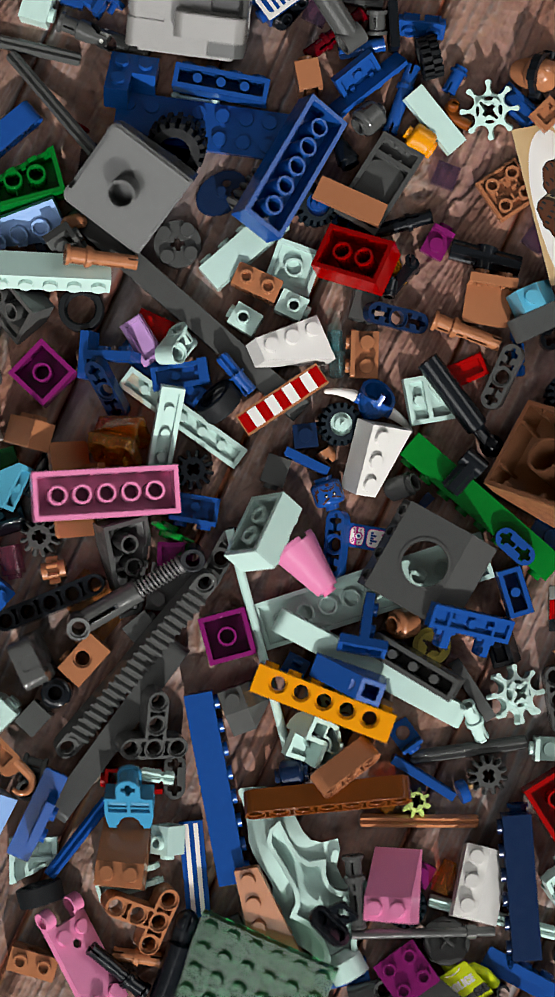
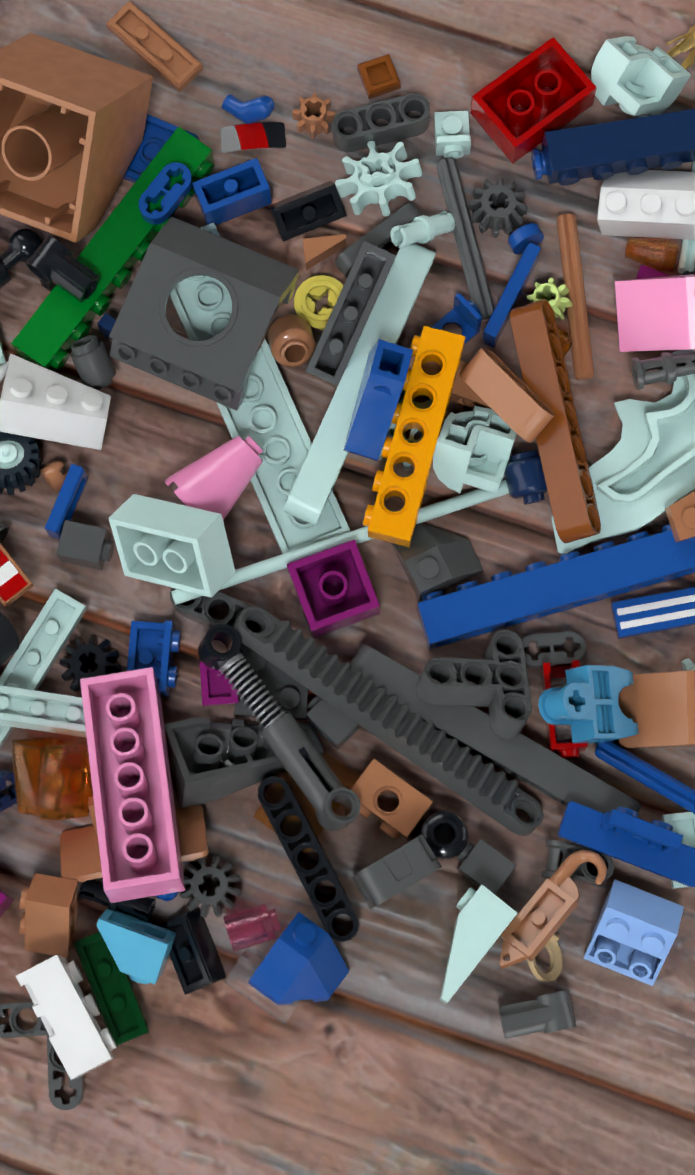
camera: 90 degrees left, 10 degrees down
nougat gear [40,555,68,585] -> none
light aqua axle [137,766,175,785] -> none
light aqua brick [150,822,185,860] -> none
green plate [151,520,194,543] -> none
blue tile [280,651,311,678] -> none
dark blue brick [292,422,319,450] -> none
blue head [311,475,345,512] -> none
blue beam [323,510,351,579] -> none
blue bracket [336,592,389,659] -> none
tile [348,523,386,551] -> none
blue hinge [424,601,515,658] -> none
none -> nougat piece [303,234,346,270]

